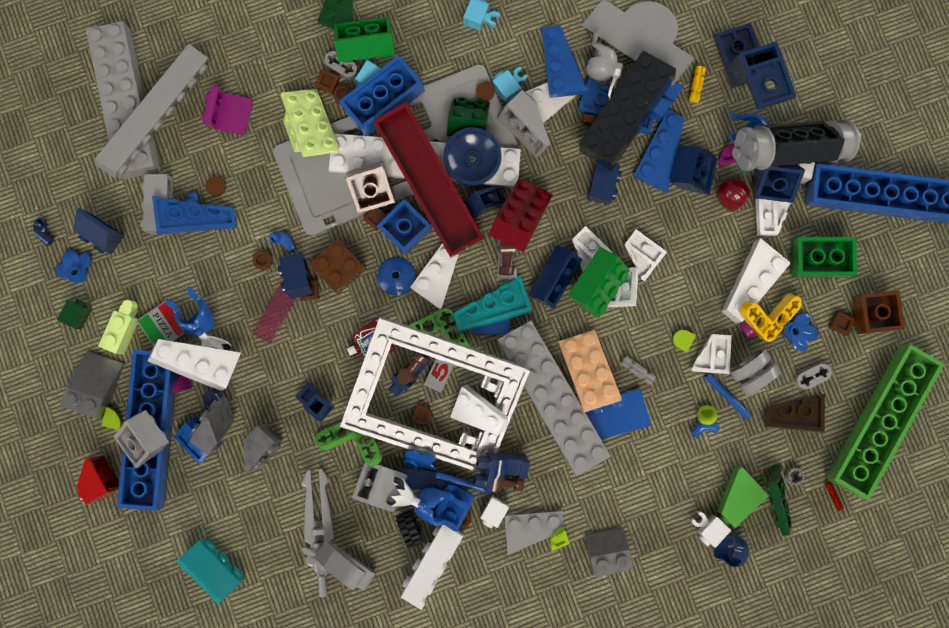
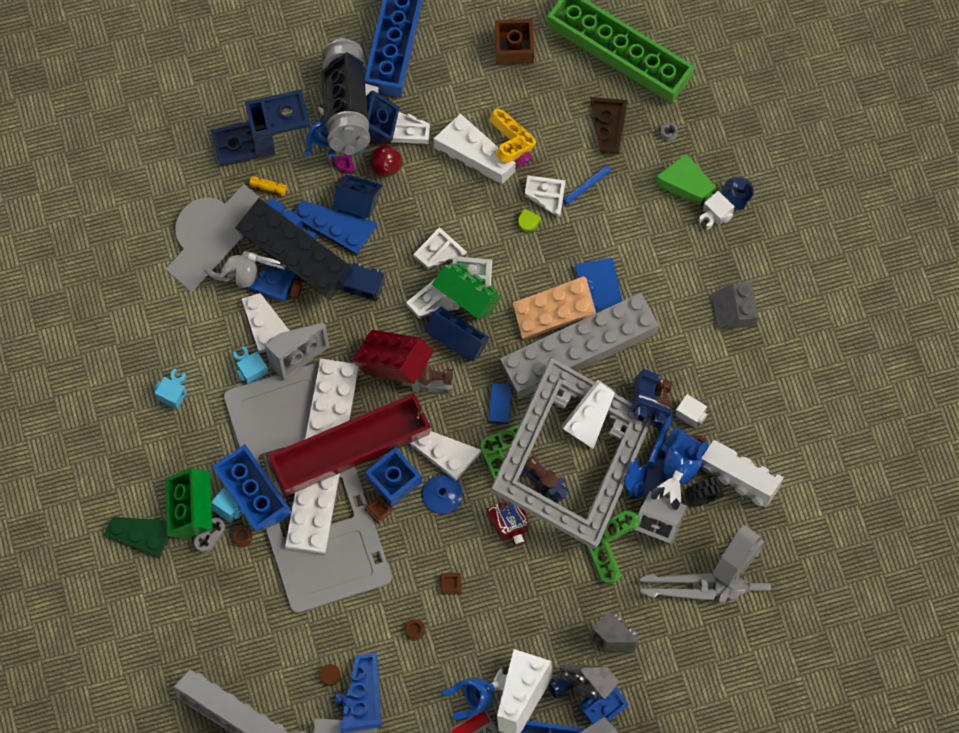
camera: 90 degrees left, 15 degrees down
magenta tile [173,374,192,393] -> none
teal slope [176,538,245,604] -> none
magenta bracket [202,86,253,135] -> none
clear pink plate [253,285,296,343] -> none
blue arm [269,231,296,253] -> none
dark blue brick [278,252,313,300] -> none
yellowish green bracket [281,89,340,157] -> none
dark blue brick [295,383,335,422] -> none
reddish brown brick [310,239,366,294] -> none
reddish brown plate [314,69,340,95] -> none
brick [345,161,395,214] -> none
reddish brown tile [410,403,433,425] -> none
light grey tile [424,359,454,393] -> none
dark blue dish [443,127,502,186] -> none
dark green slope [446,97,490,136] -> none
teal wing [453,276,532,333] -> none
dark blue slope [463,186,506,218] -> none
reddish brown tile [476,82,495,102] -> none
light grey wing [504,510,564,555] -> none
blue wing [542,25,587,98] -> none
lime tile [549,527,570,551] -> none
light grey axle [620,356,656,385] -> none
blue arm [690,421,720,438] -> none
lime tile [697,405,718,425] -> none
light grey wheel [729,349,782,395] -> none
dark green wing [766,464,792,536] -> none
blue plate [782,314,819,352] -> none
green brick [790,237,857,278] -> none
light grey beam [794,364,832,389] -> none
red piece [825,481,844,512] -> none
reddish brown tile [829,310,856,336] -> none

